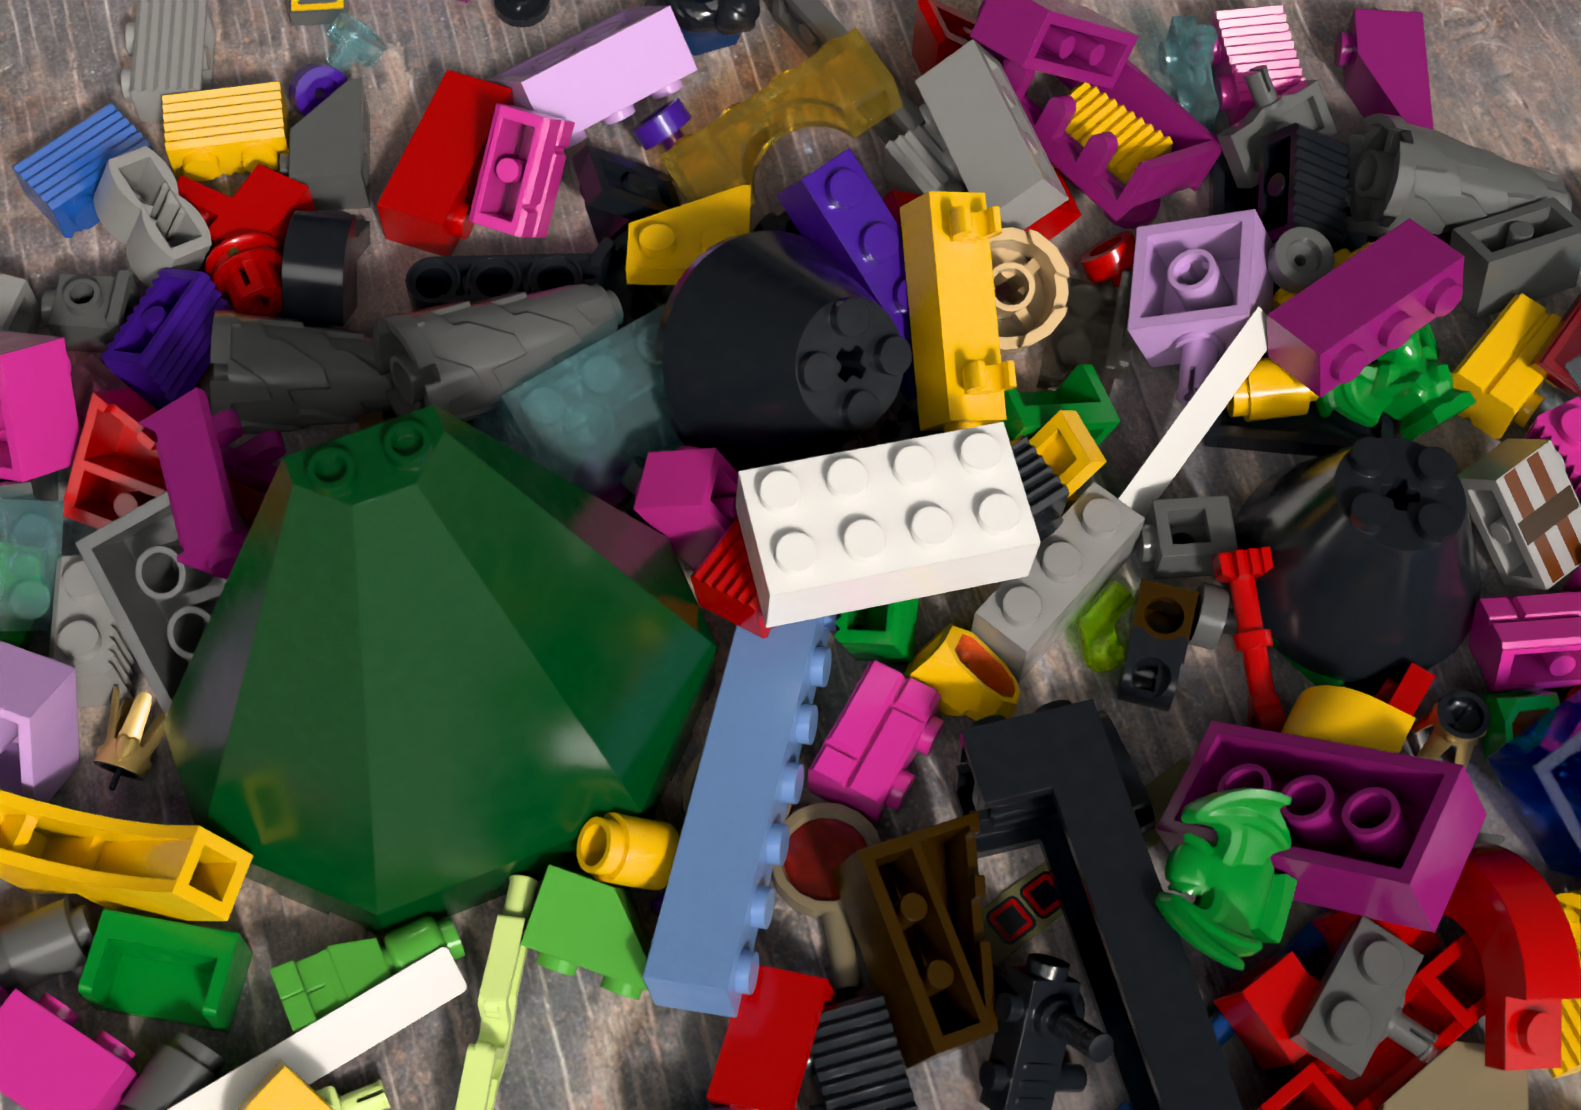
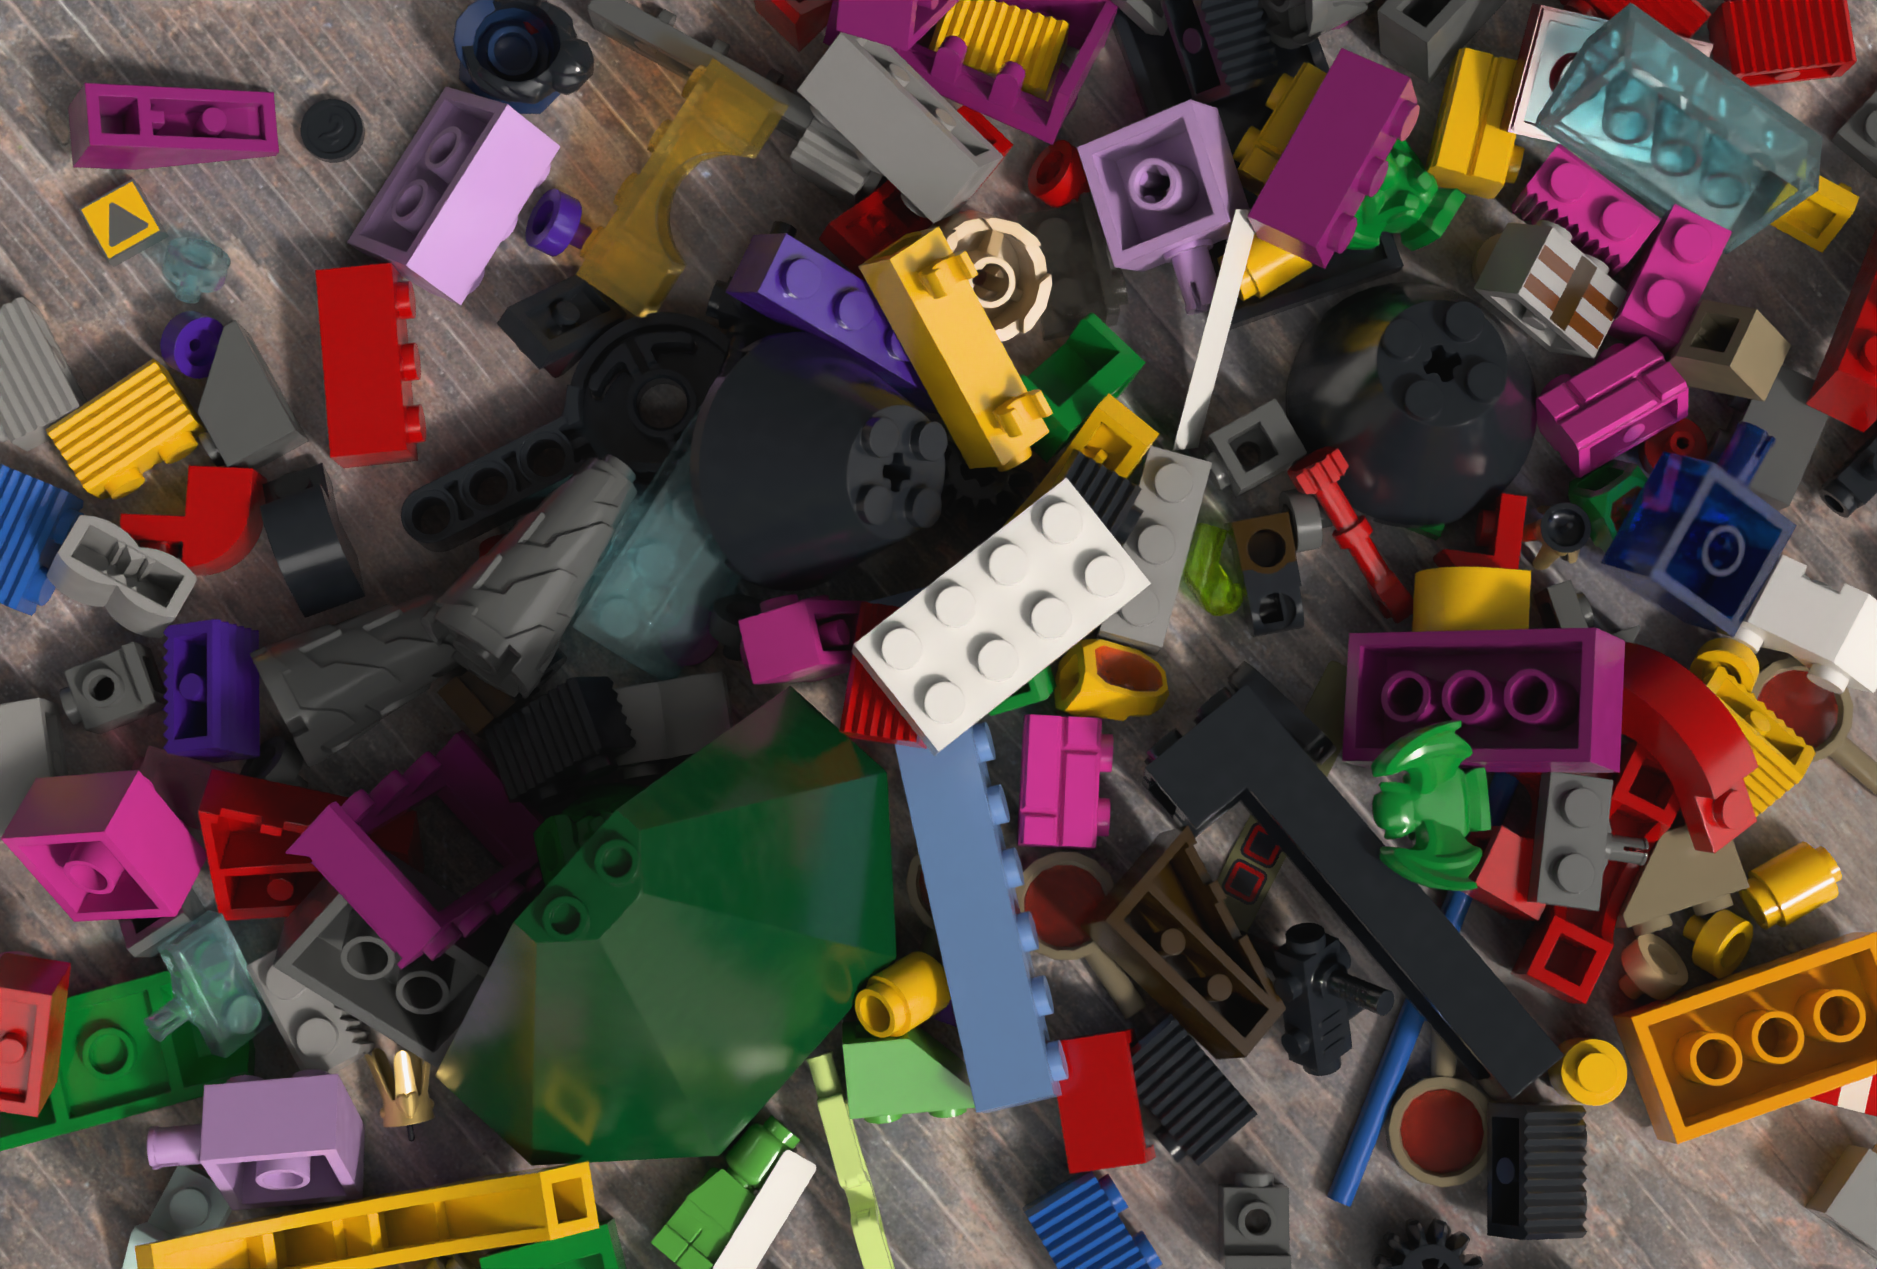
camera: 25 degrees left, 20 degrees up
red piece [205,232,283,317] -> none
dark pink brick [468,103,575,238] -> none
yellow wing [626,185,751,285] -> none
dark grey tile [1267,227,1334,294] -> none

